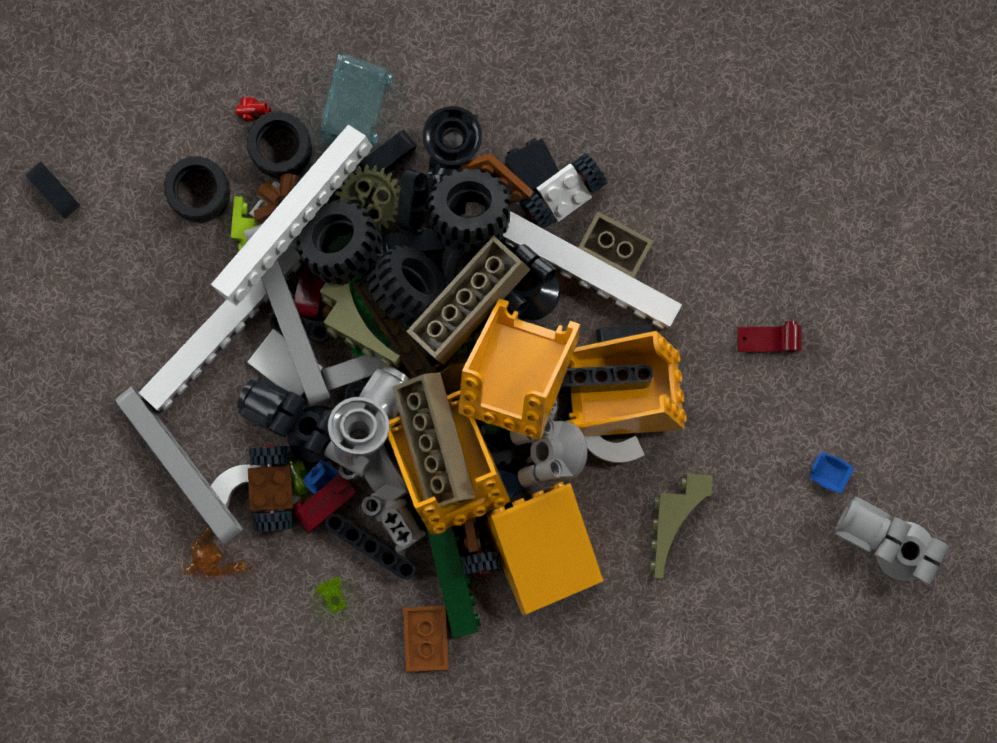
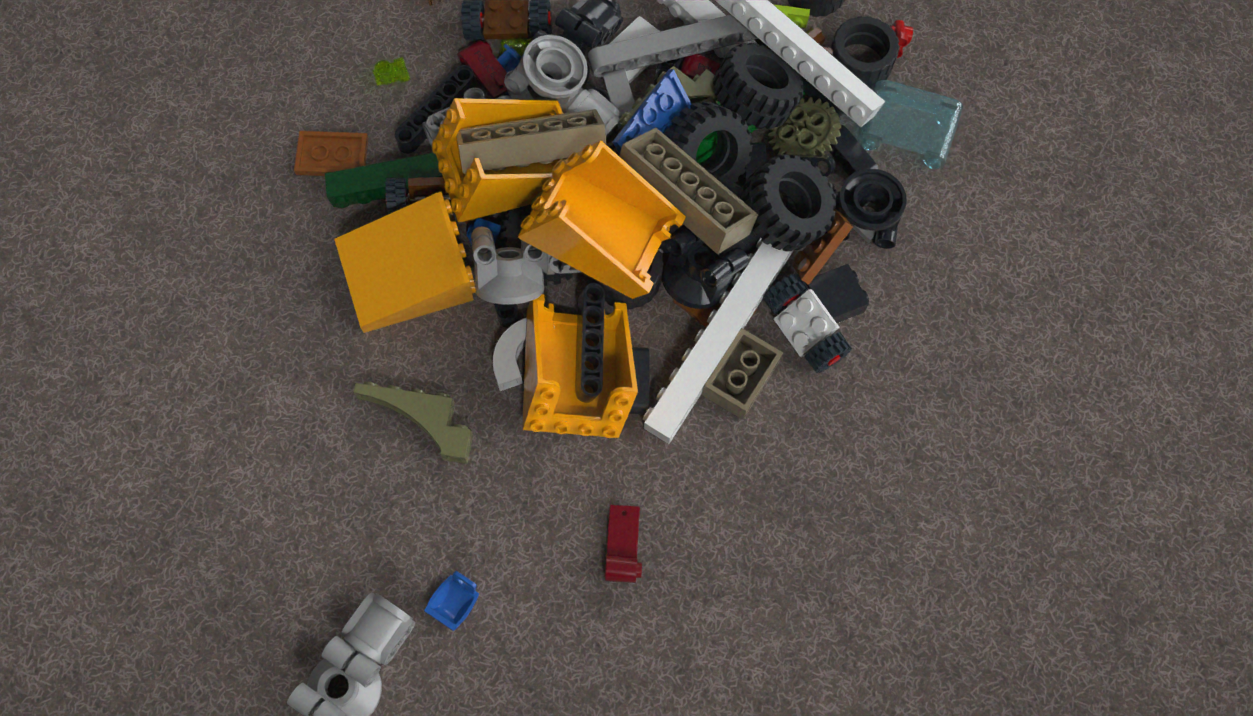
camera: 90 degrees right, 15 degrees down
none -> blue wing [613,69,691,155]

